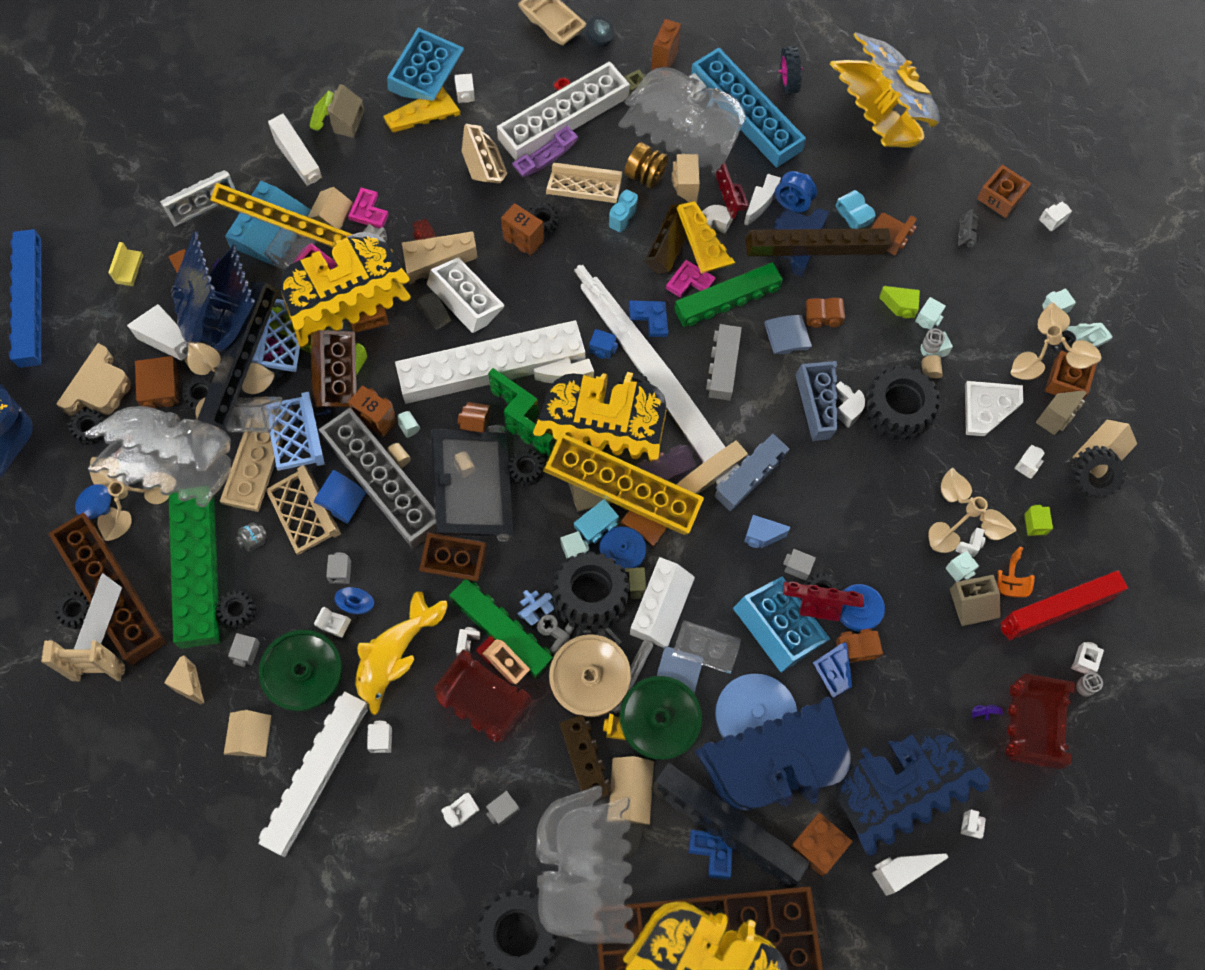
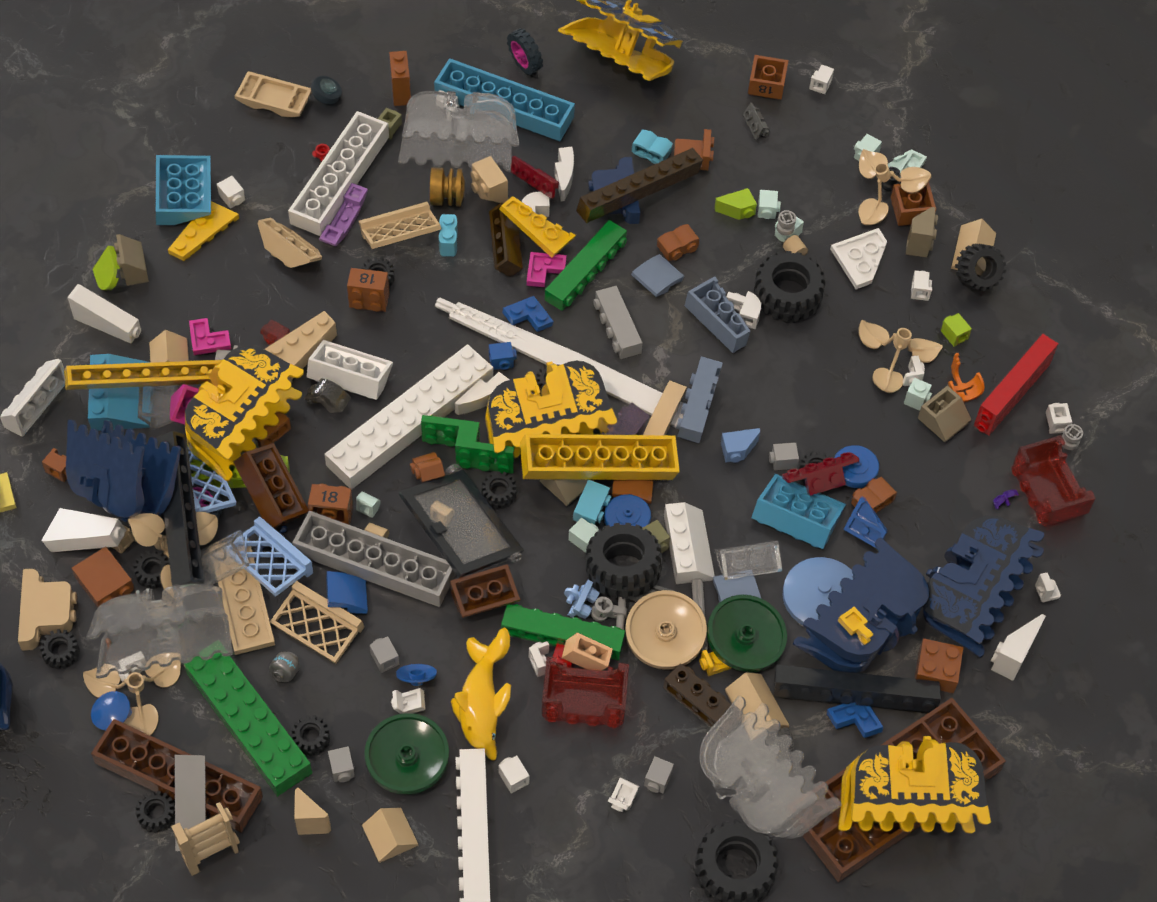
camera: 30 degrees left, 10 degrees down
blue wheel [775,171,817,213] -> none
none -> yellow plate [838,607,873,645]

